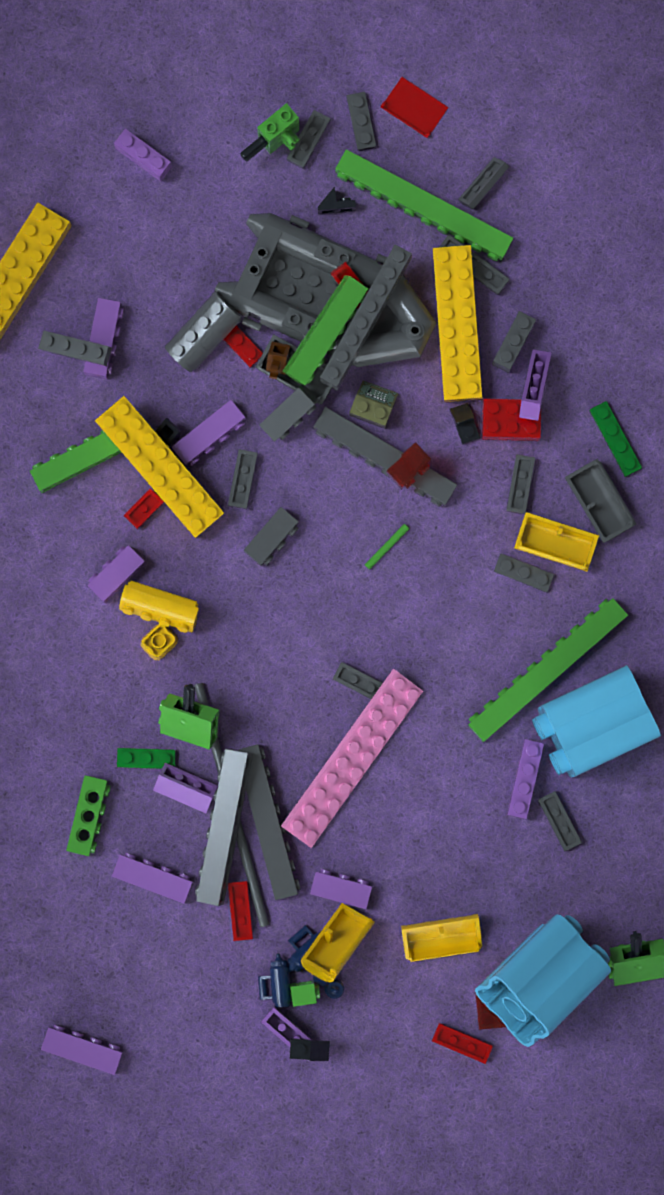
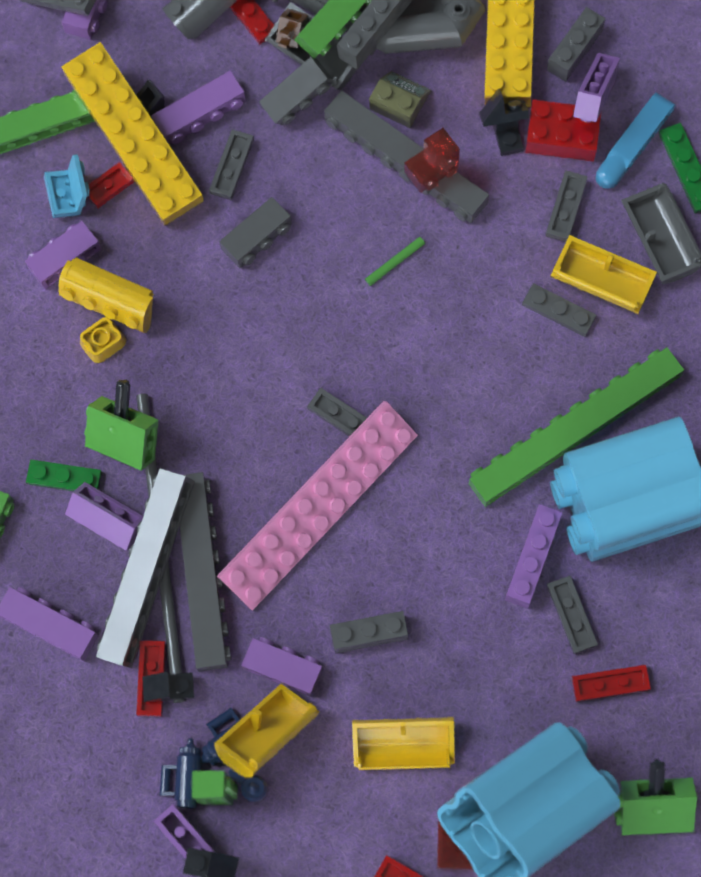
camera: 15 degrees right, 10 degrees down
none -> medium azure bracket [44,154,89,218]
none -> black slope [143,672,194,702]
none -> dark grey brick [330,611,408,654]
none -> black slope [479,88,529,127]
none -> red plate [571,665,651,702]
none -> dark azure piece [595,92,676,189]

